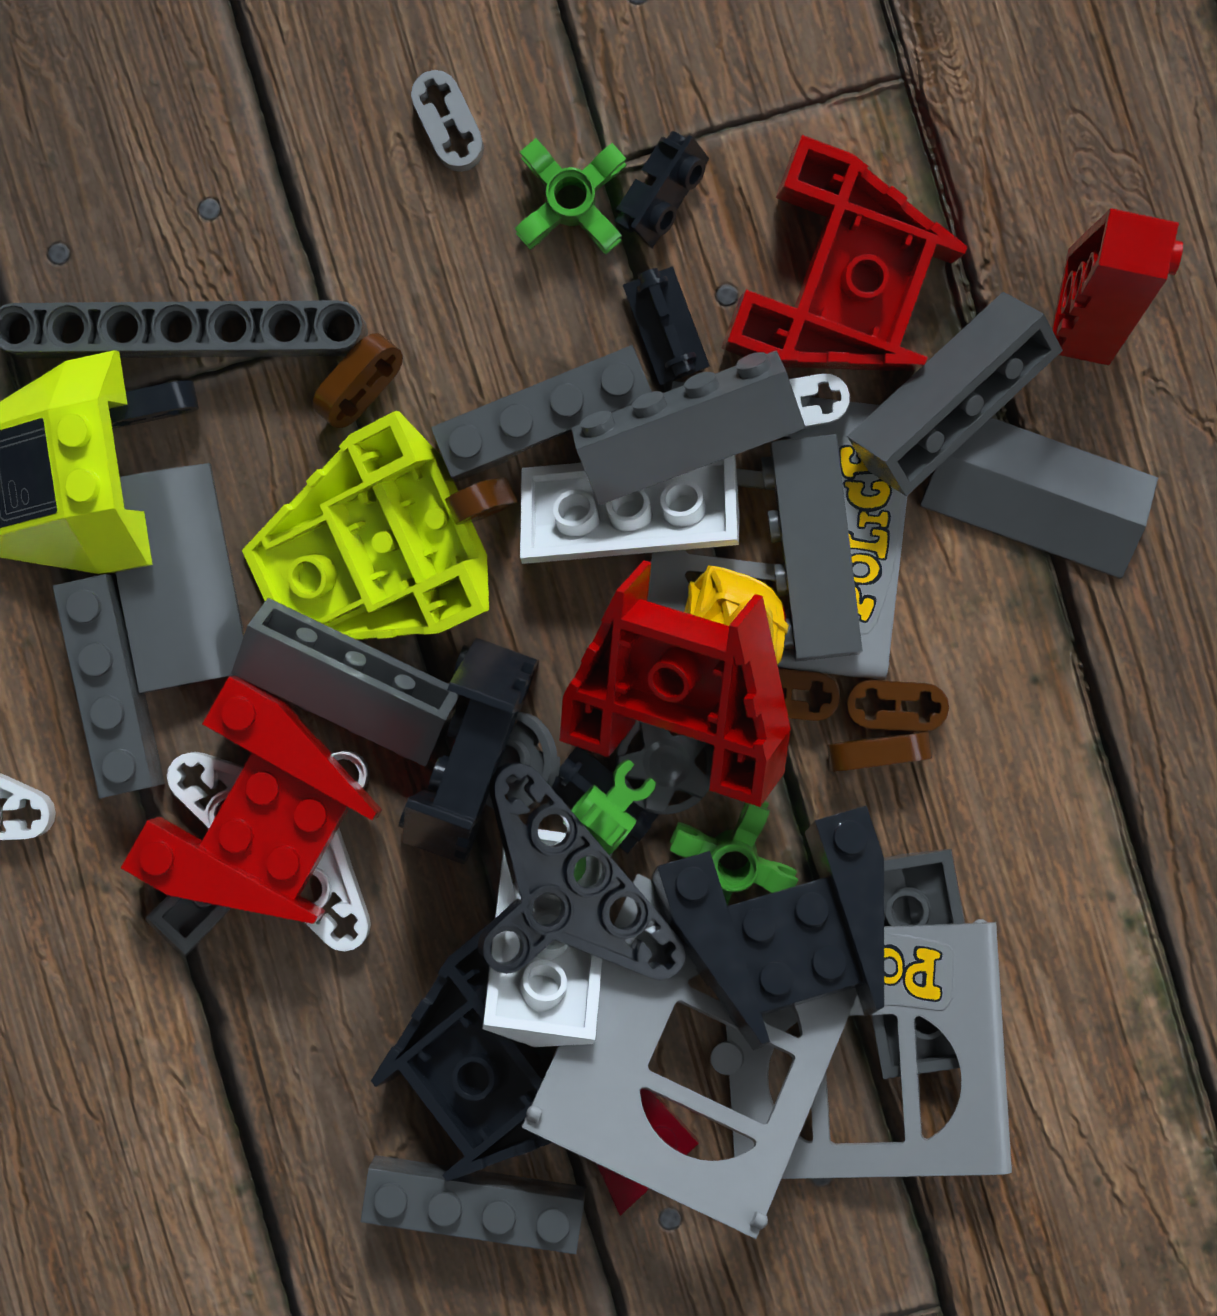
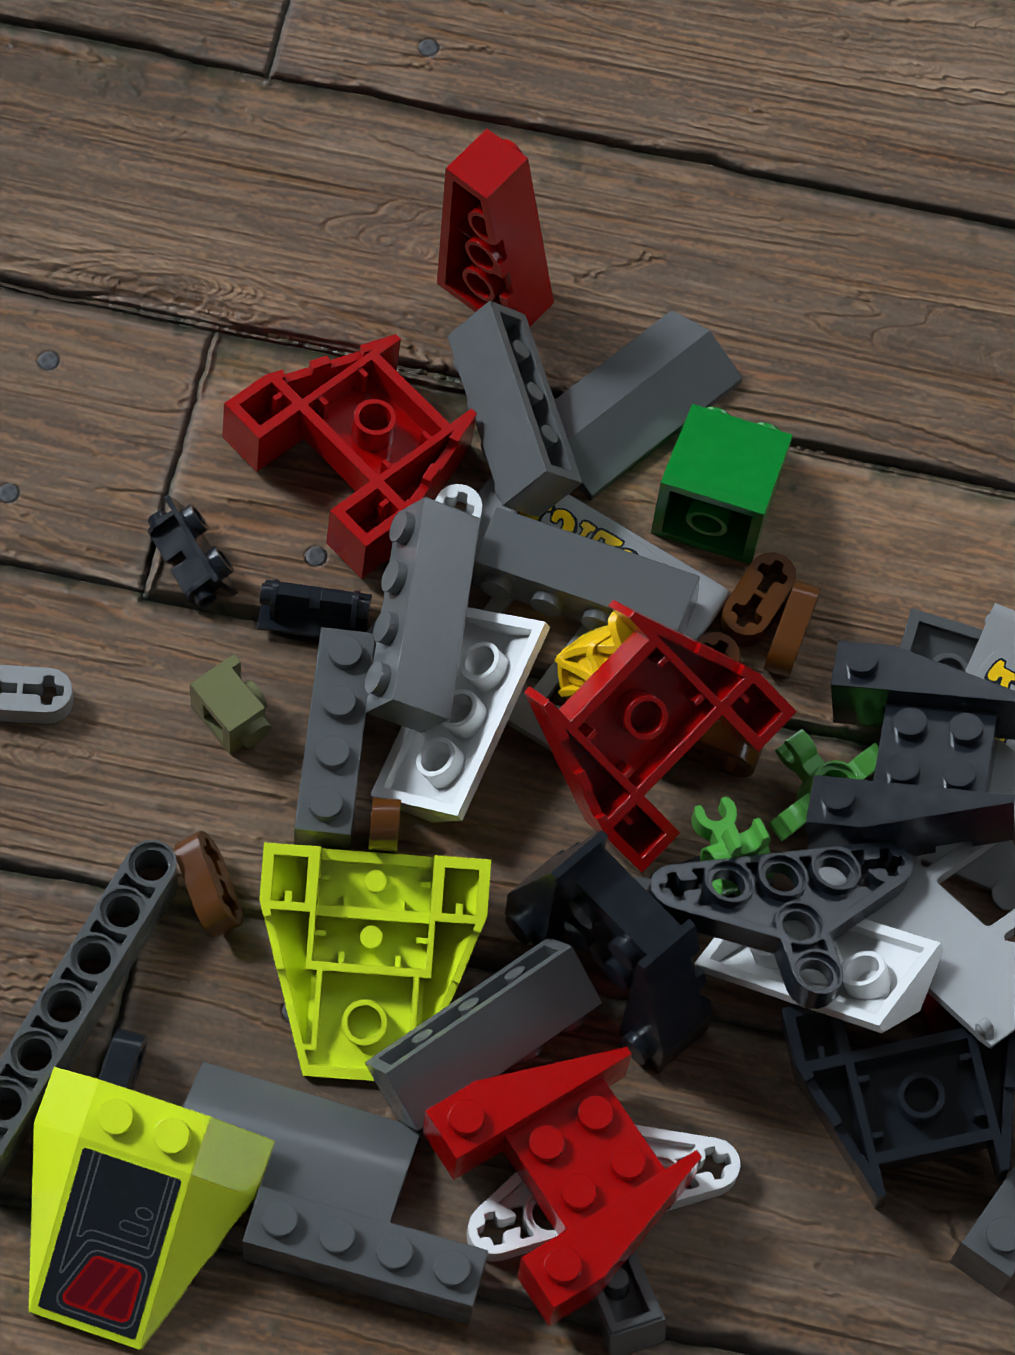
camera: 70 degrees left, 25 degrees down
bright green pin [515,138,627,255] -> none
dark grey wheel [615,721,714,815] -> none
none -> olive brick [190,654,272,755]
none -> green slope [651,404,793,564]

